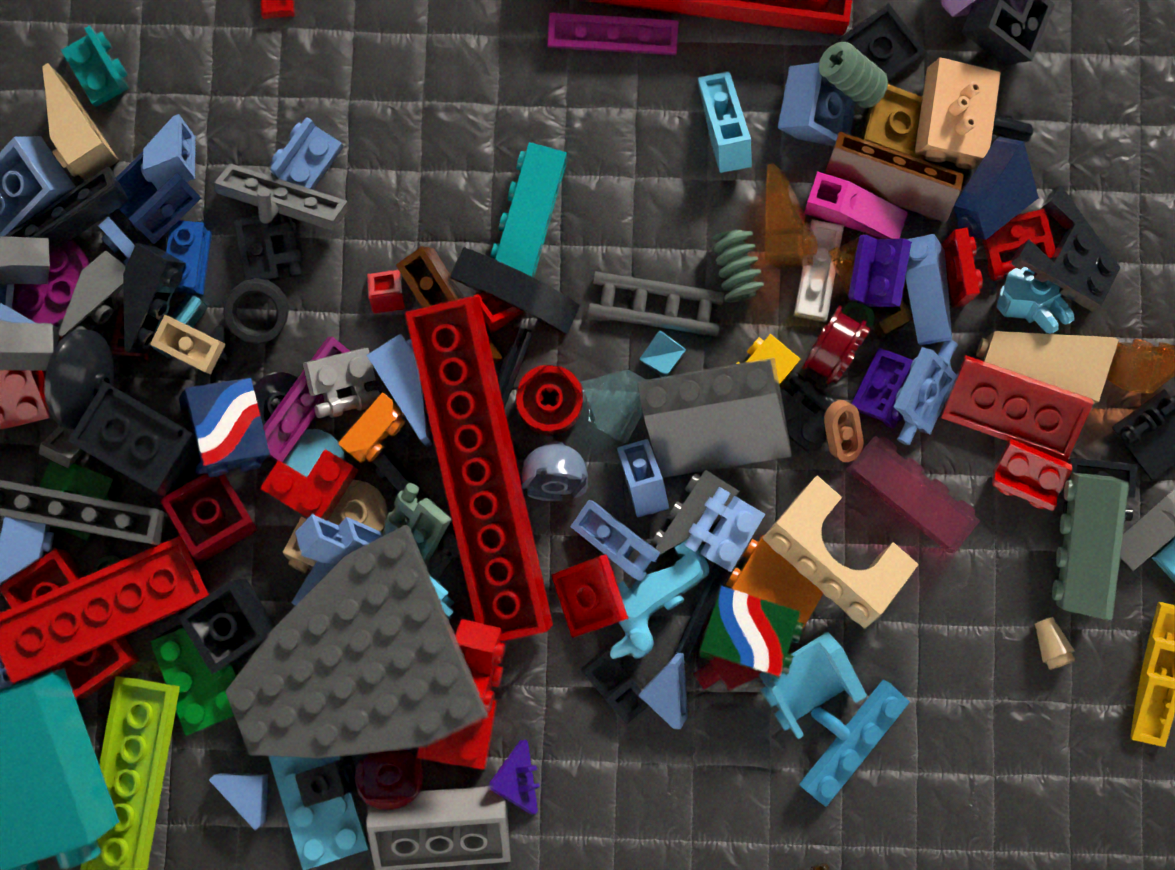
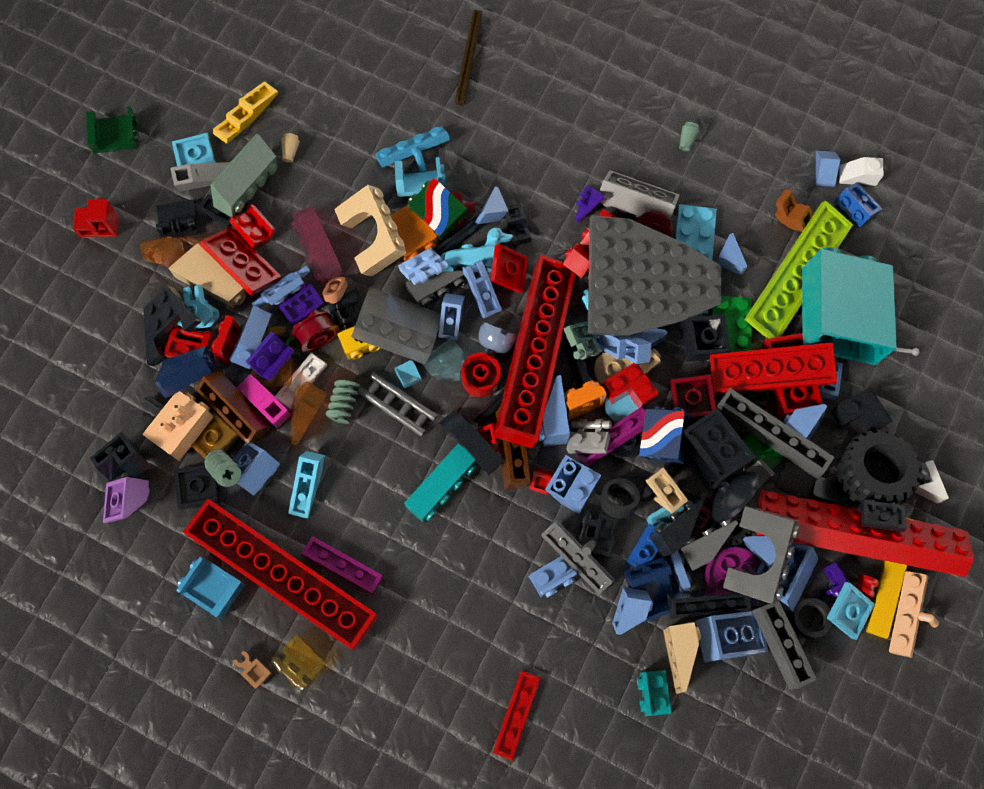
camera: 155 degrees left, 10 degrees down
black bracket [295,756,357,807] -> none
none -> medium blue slope [545,455,601,514]

